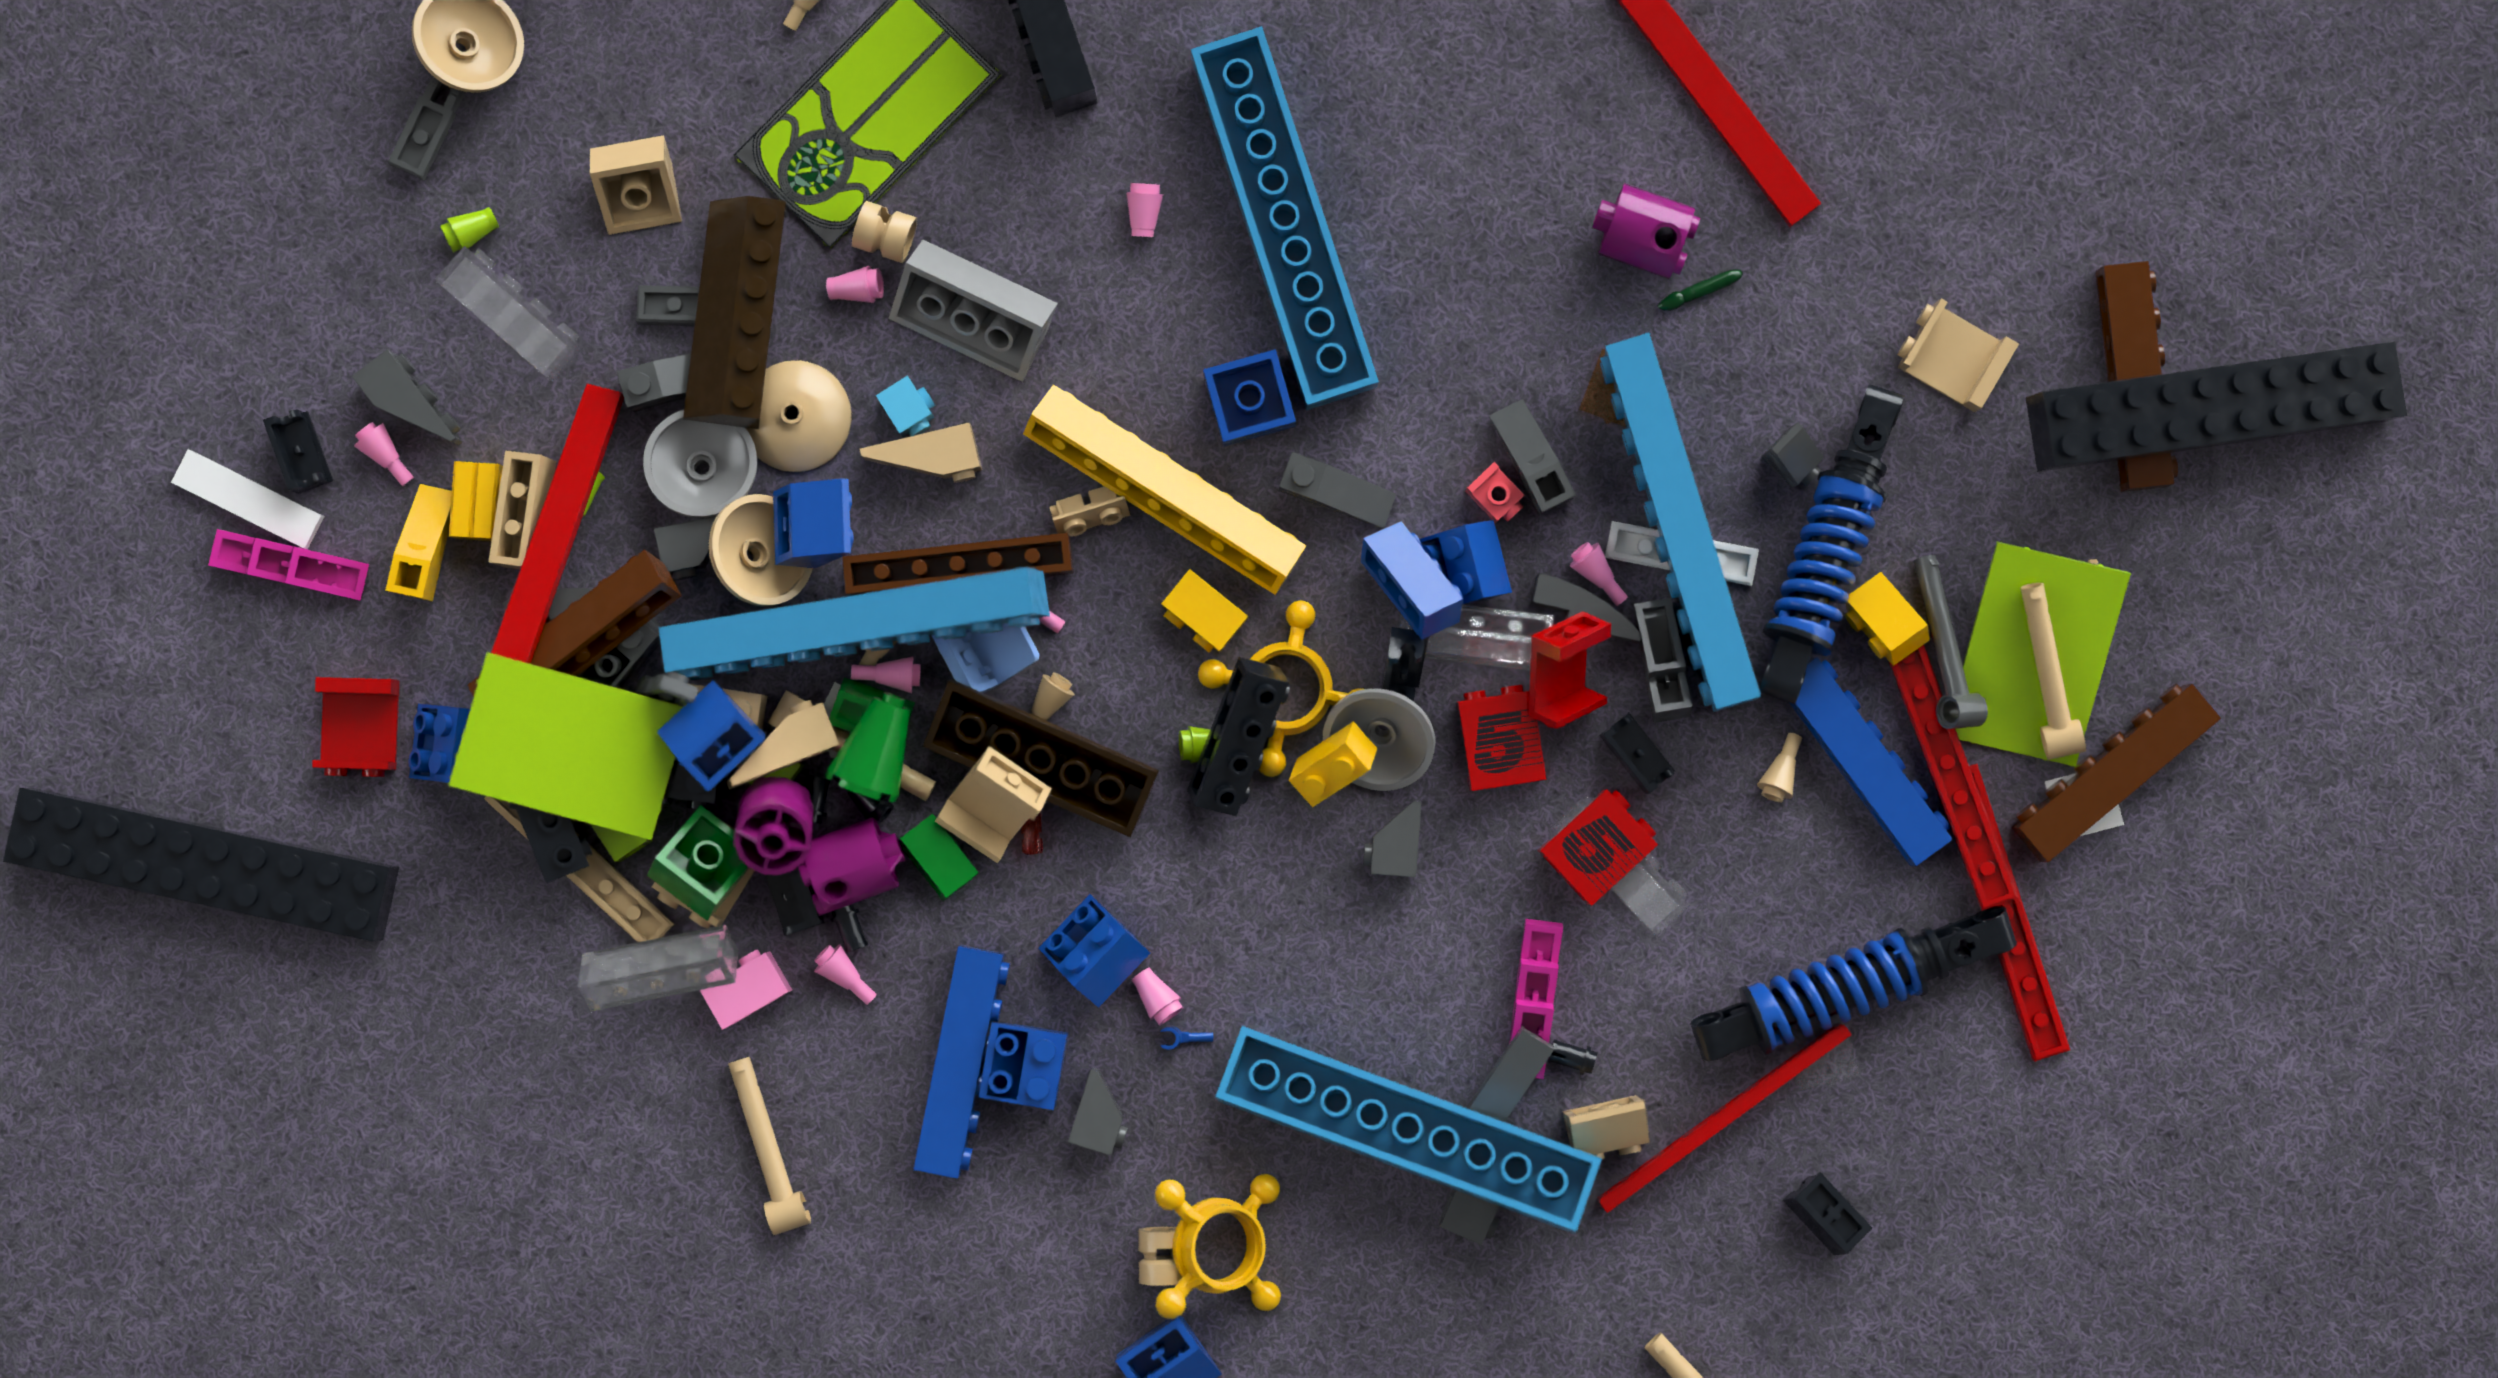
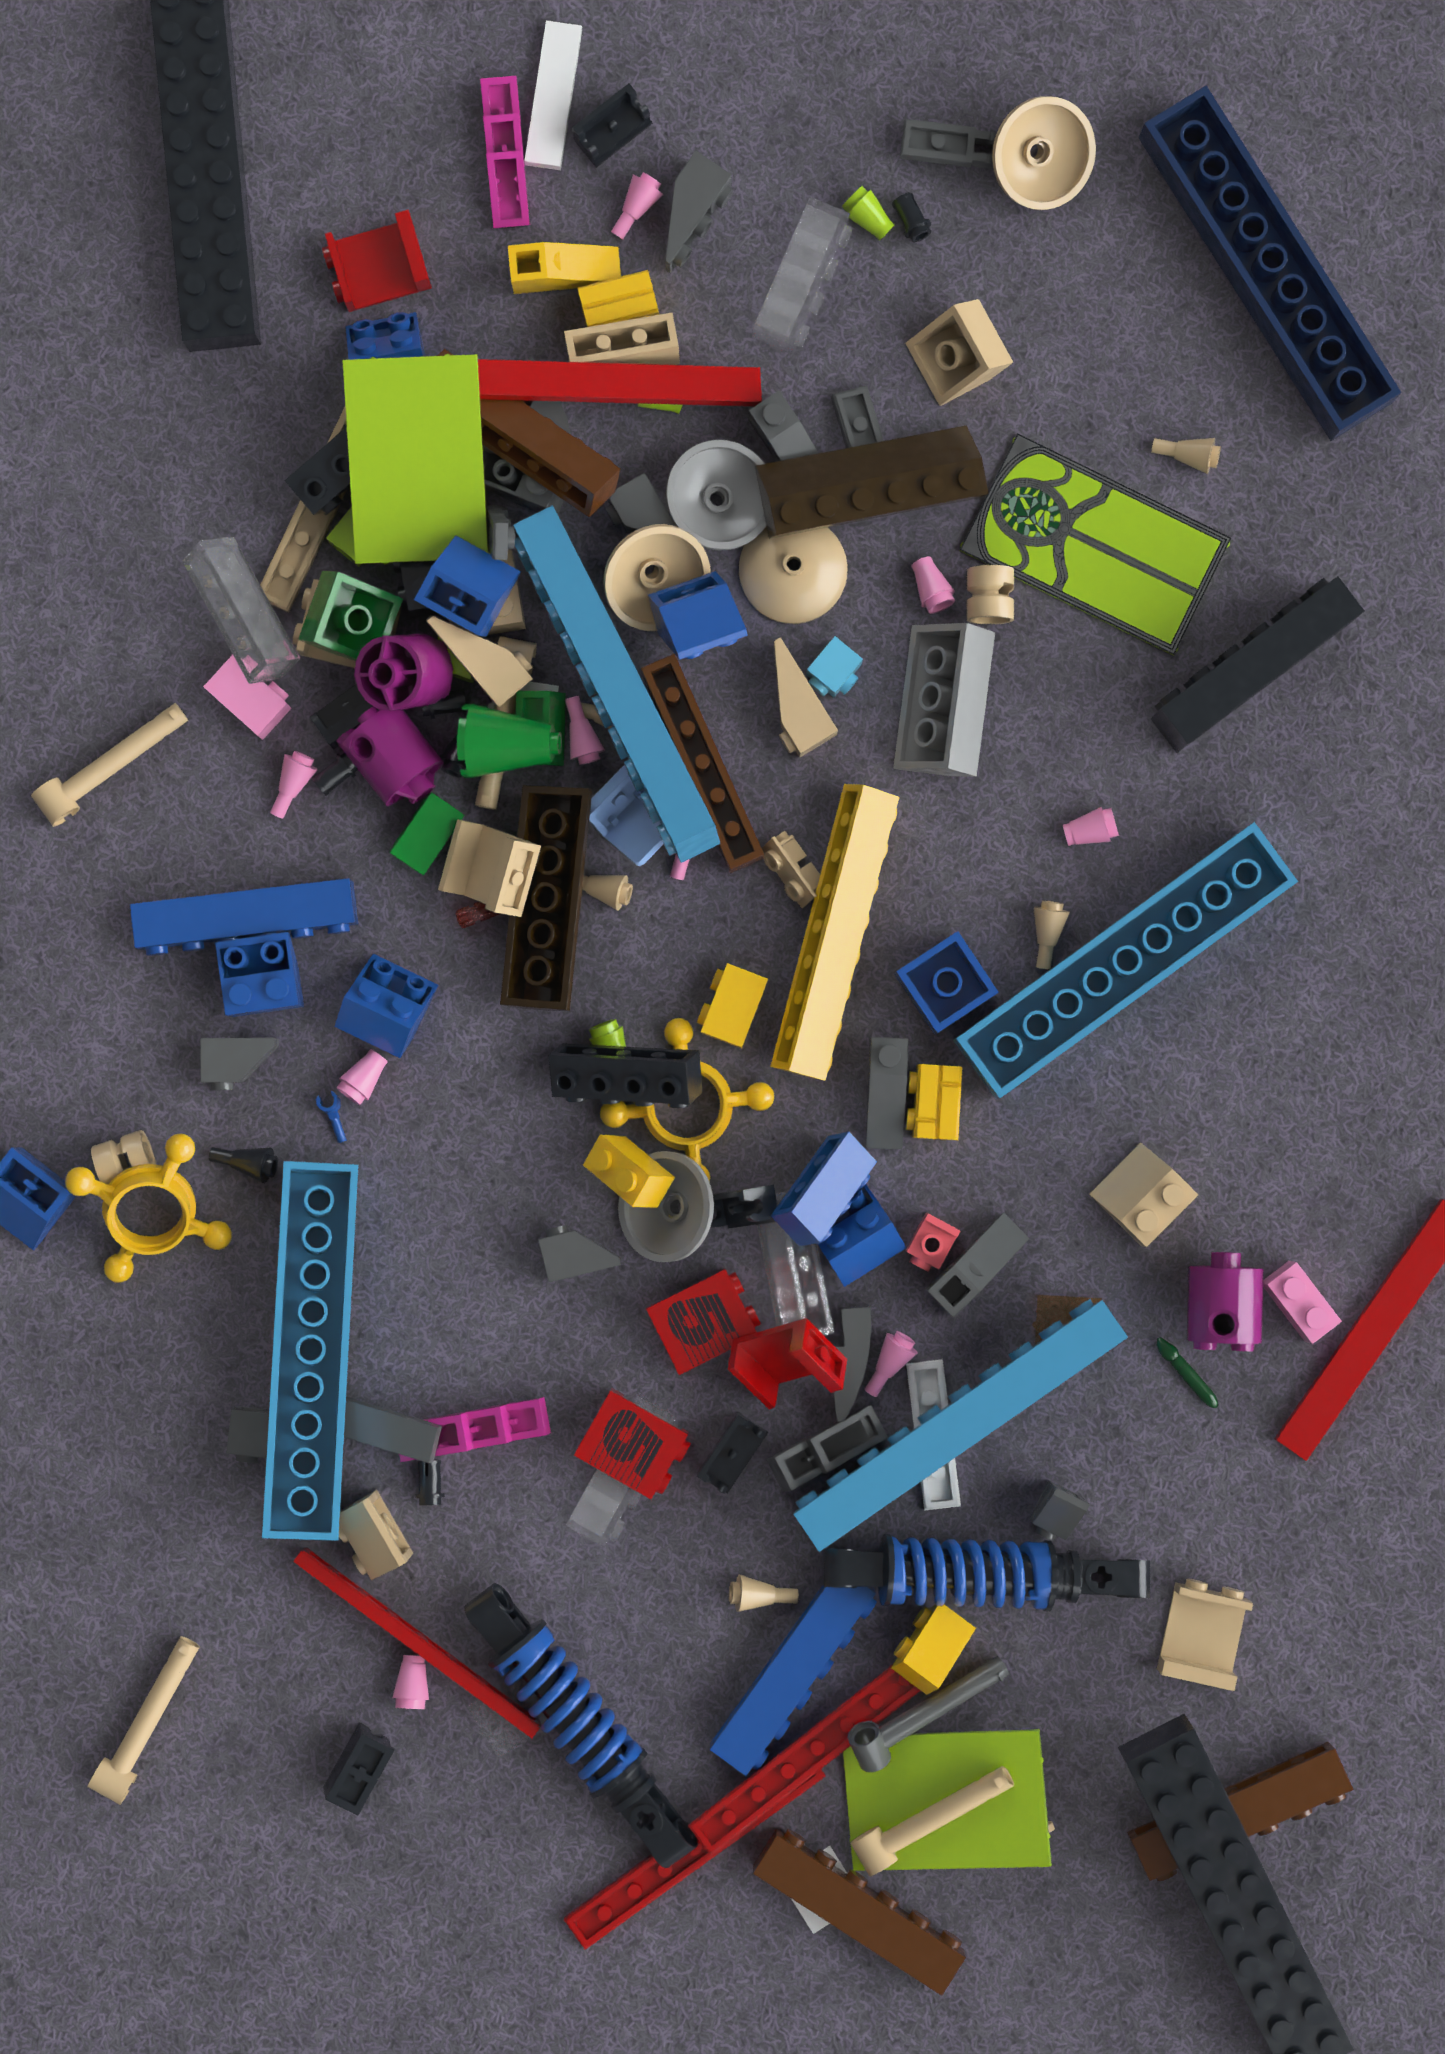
camera: 75 degrees right, 0 degrees up
none -> black cone [209,1147,278,1183]
none -> bright pink cone [392,1655,429,1709]
none -> black pin [892,192,931,243]
none -> yellow brick [906,1064,962,1140]
none -> tan cone [1034,901,1070,969]
none -> tan slope [1089,1143,1198,1247]
none -> bright pink brick [1263,1261,1342,1344]

